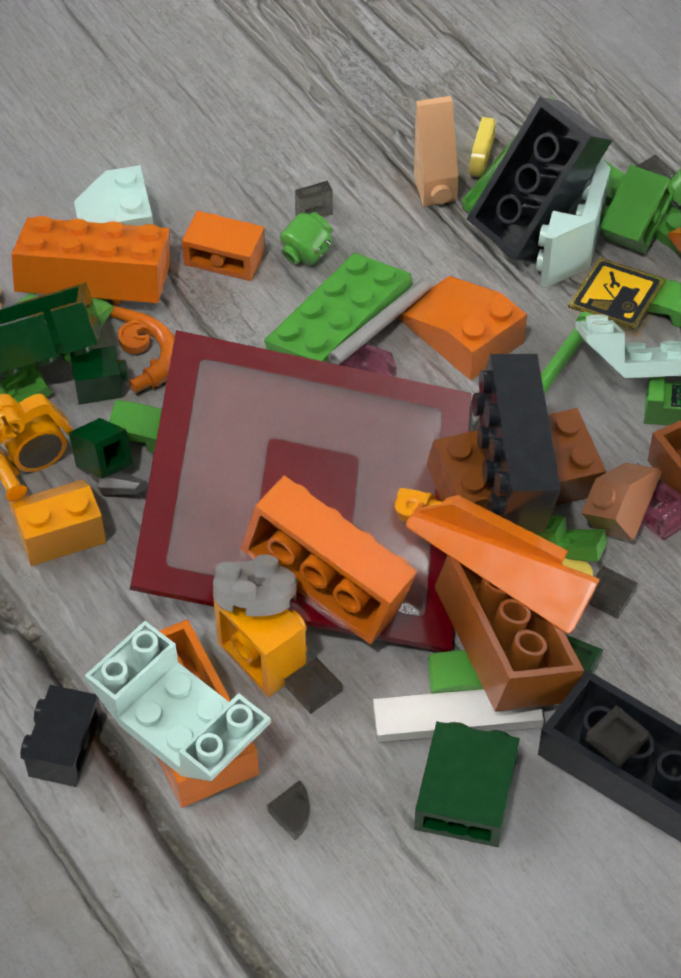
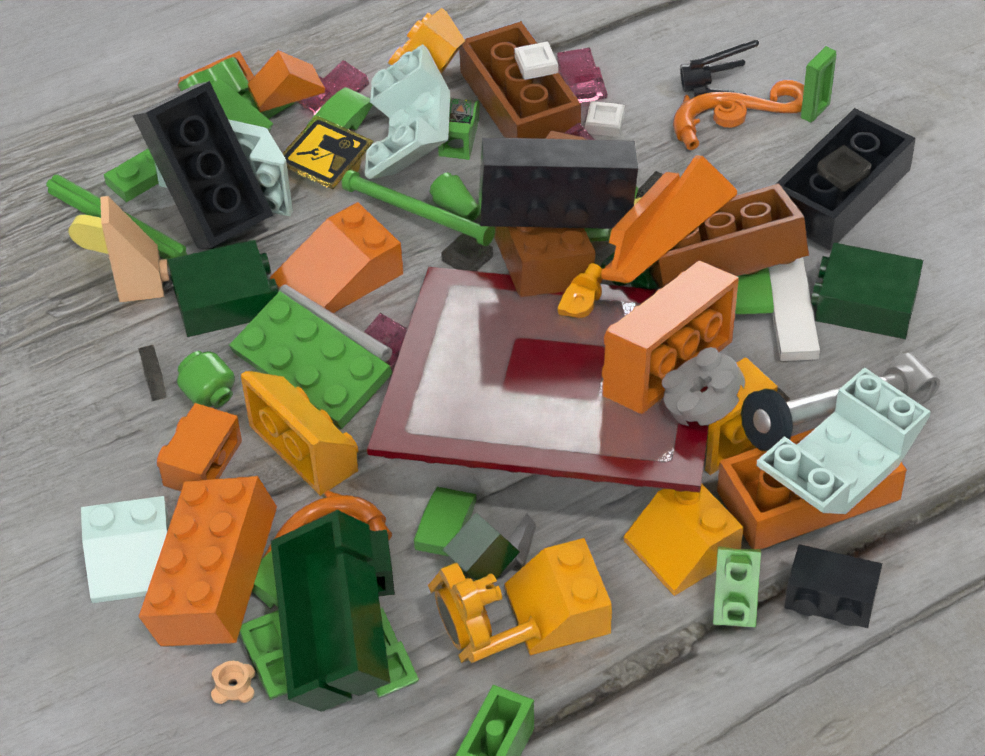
camera: 85 degrees left, 5 degrees down
none -> dark green brick [167,240,278,337]
none -> light orange slope [241,371,359,496]
none -> bright green cone [429,172,479,221]
none -> light orange slope [624,483,743,596]
none -> bright green hips [713,547,761,627]
none -> piece [741,352,940,451]

